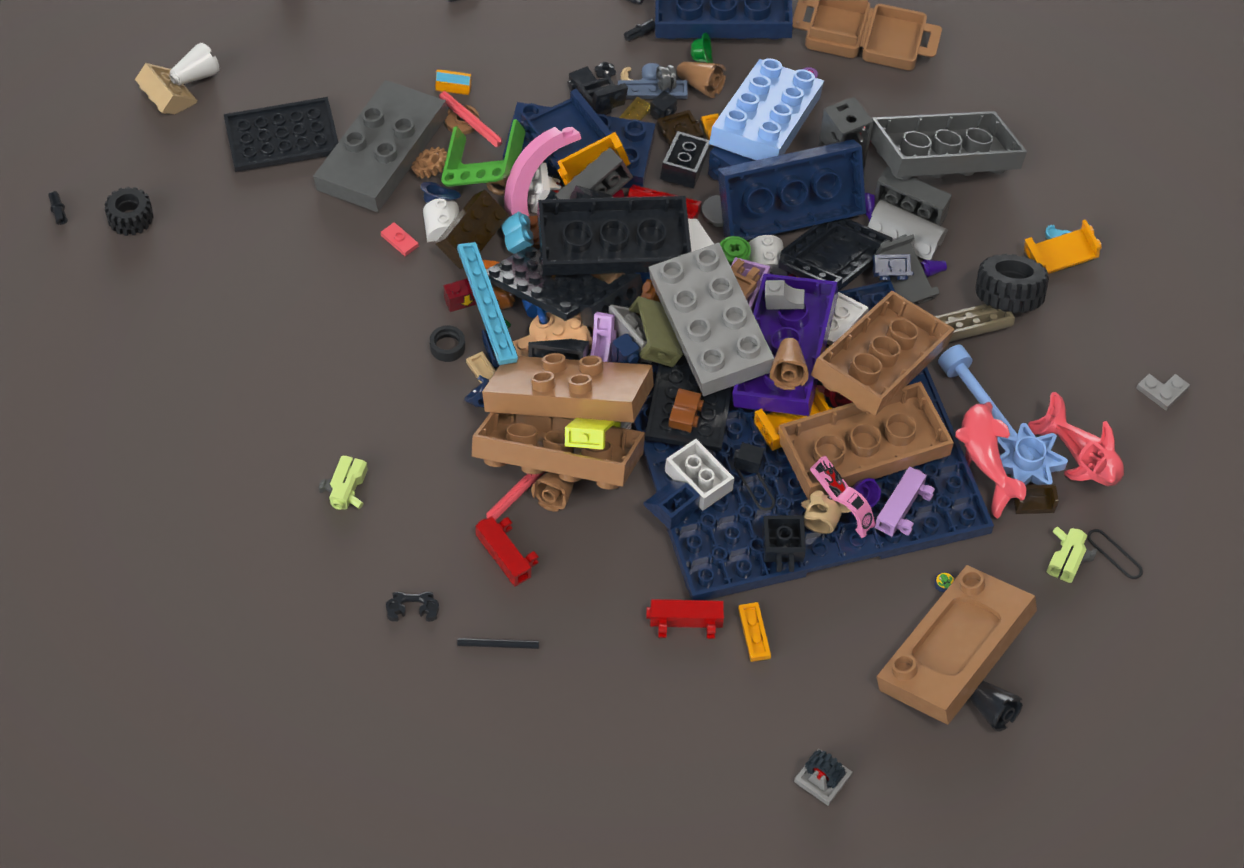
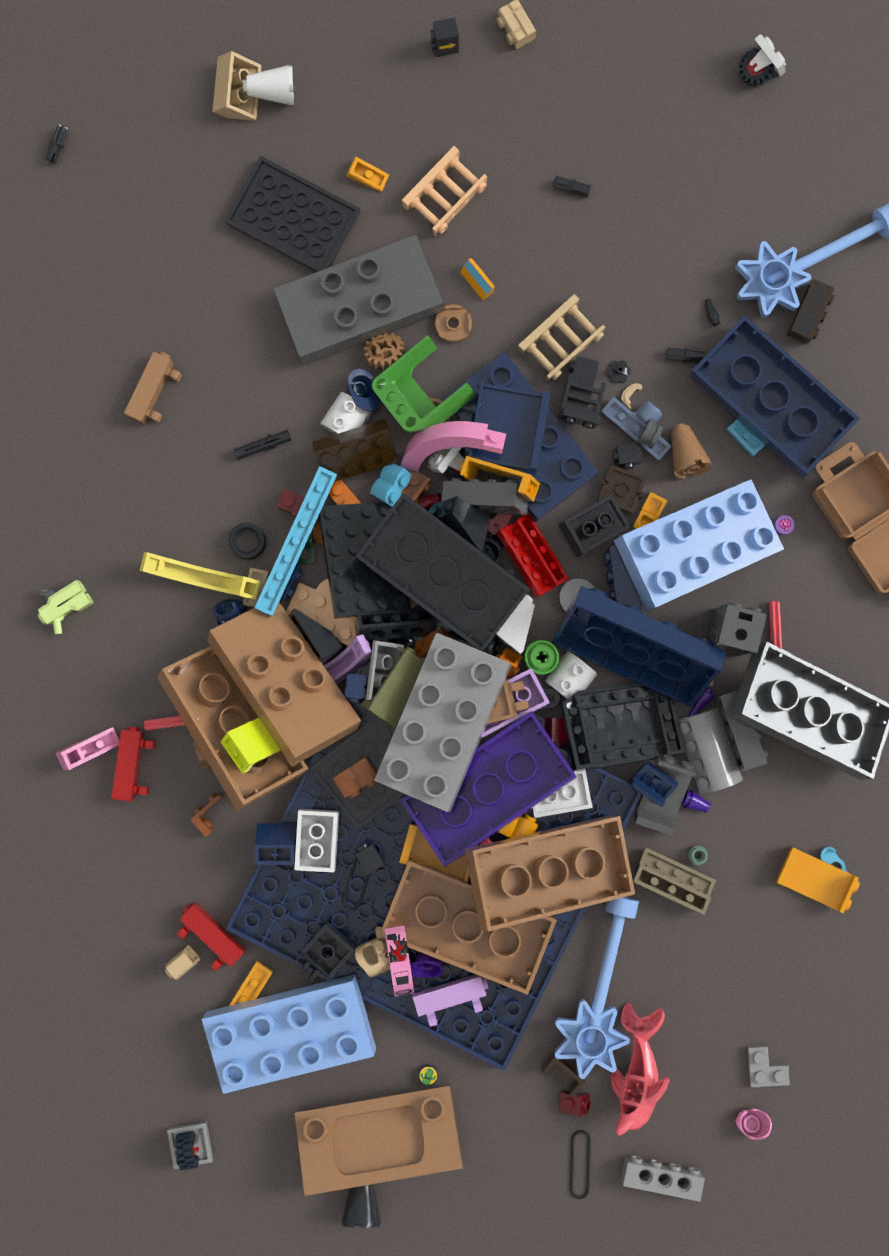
camera: 45 degrees right, 30 degrees up
black tyre [104,187,153,236] -> none
coral plate [381,222,419,257] -> none
black helmet [386,592,439,622] -> none
coral axle [439,91,502,147] -> none
black bar [457,638,539,649] -> none
clear yellow plate [619,97,650,121] -> none
green piece [691,33,713,63] -> none
light grey arch [765,280,805,309] -> none
medium nougat cone [770,338,809,390] -> none
coral animal [955,402,1026,519] -> none
black tyre [975,254,1049,313] -> none
yellowish green piece [1046,526,1098,583] -> none
none -> bright pink slope [55,727,120,770]
none -> medium nougat brick [124,351,182,424]
none -> light yellow arch [139,552,260,600]
none -> tan brick [165,945,200,980]
none -> dark orange bracket [191,793,224,837]
none -> light blue plate [202,974,376,1094]
none -> black pin [234,429,292,460]
none -> light orange slope [346,157,389,192]
none -> light nougat fence [402,146,487,237]
none -> tan fence [517,294,605,382]
none -> dark red bracket [559,1091,591,1117]
none -> light grey brick [621,1155,705,1202]
none -> sand green plate [688,846,708,865]
none -> medium azure plate [726,420,765,457]
none -> bright pink hair [735,1108,772,1140]

